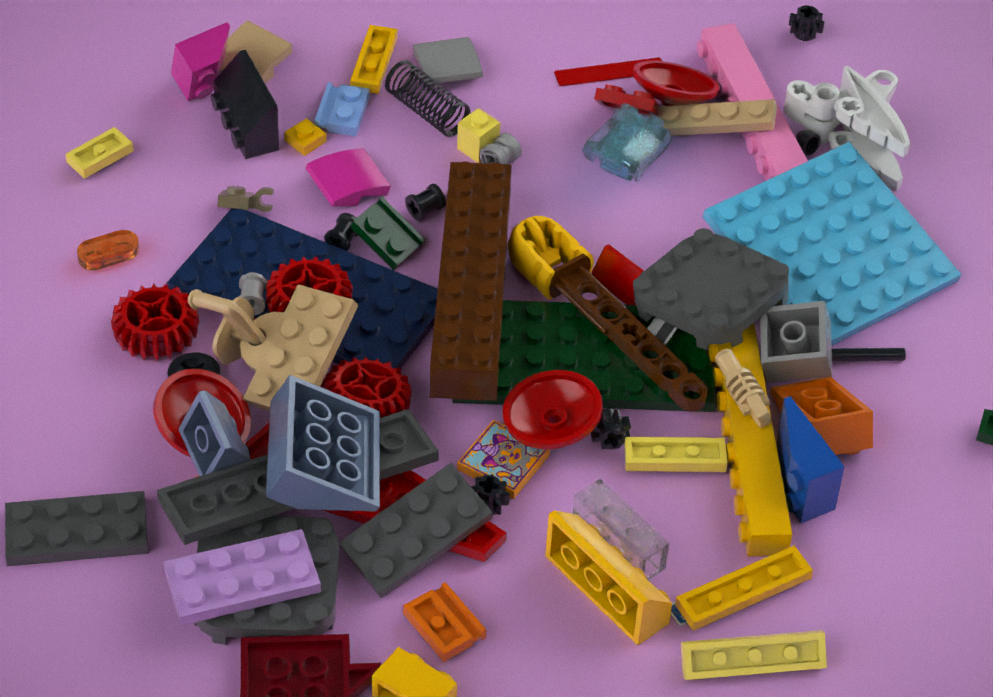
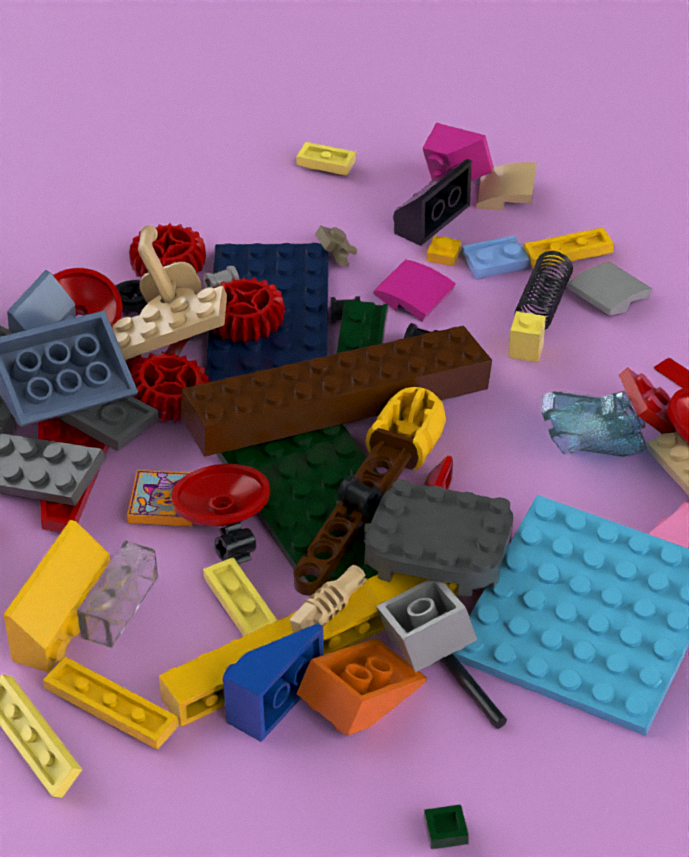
camera: 65 degrees right, 5 degrees down
clear orange plate [77,230,139,270] -> none
black gear [471,474,510,515] -> none
light grey wheel [480,133,522,164] -> none
none -> black bush [338,475,382,516]

